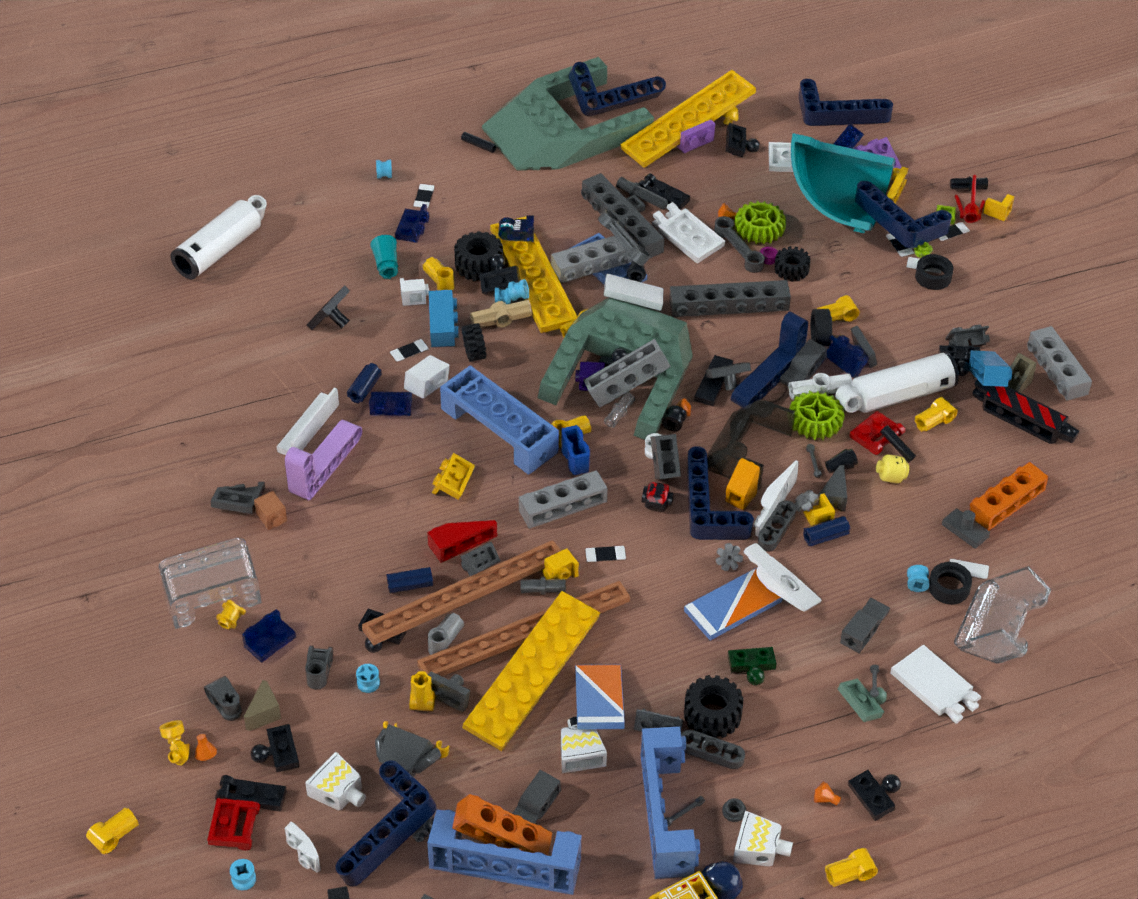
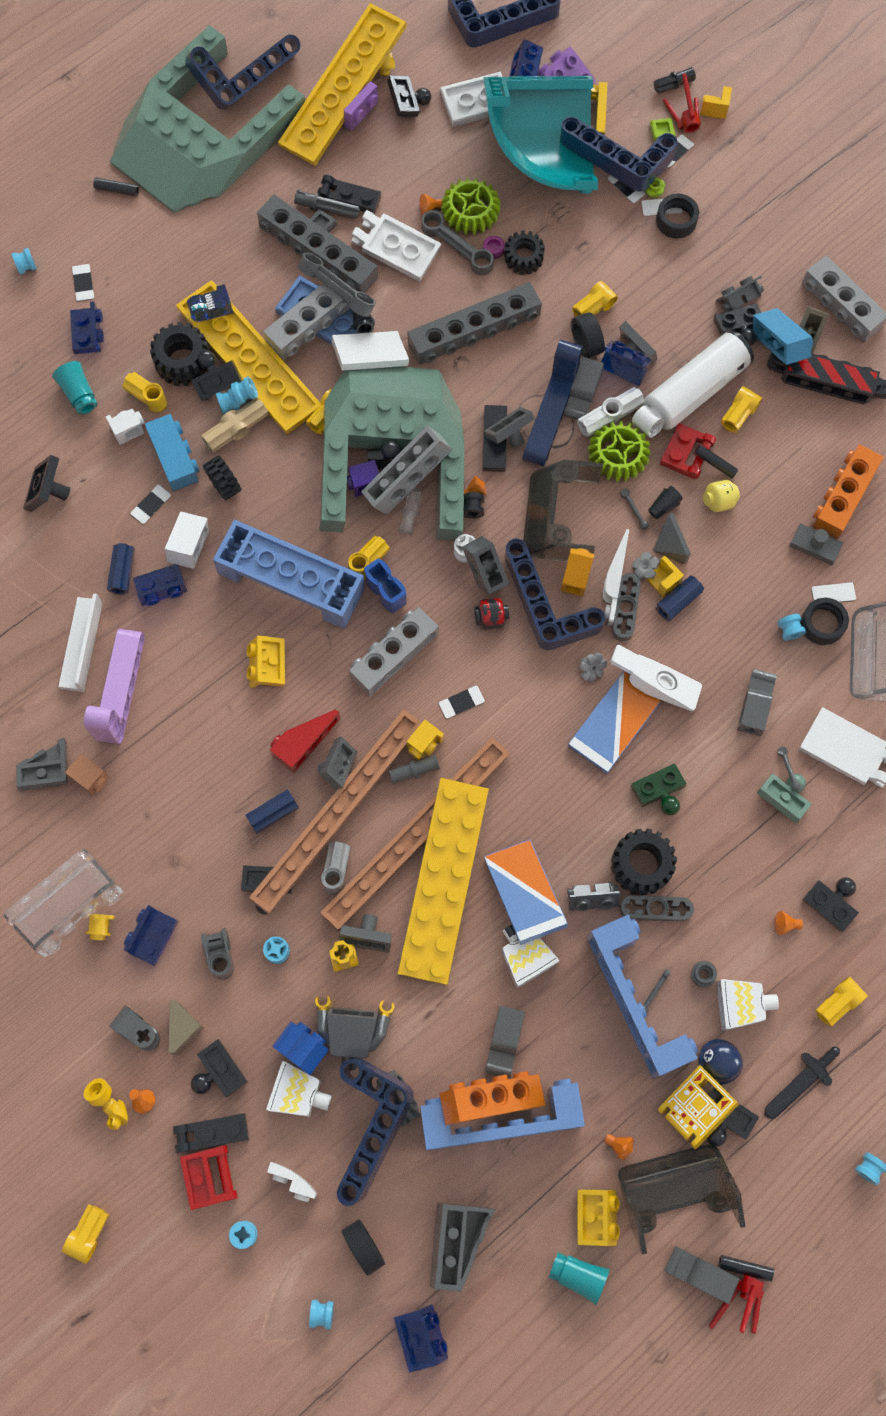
camera: 20 degrees left, 25 degrees up
none -> blue brick [272,1021,329,1075]

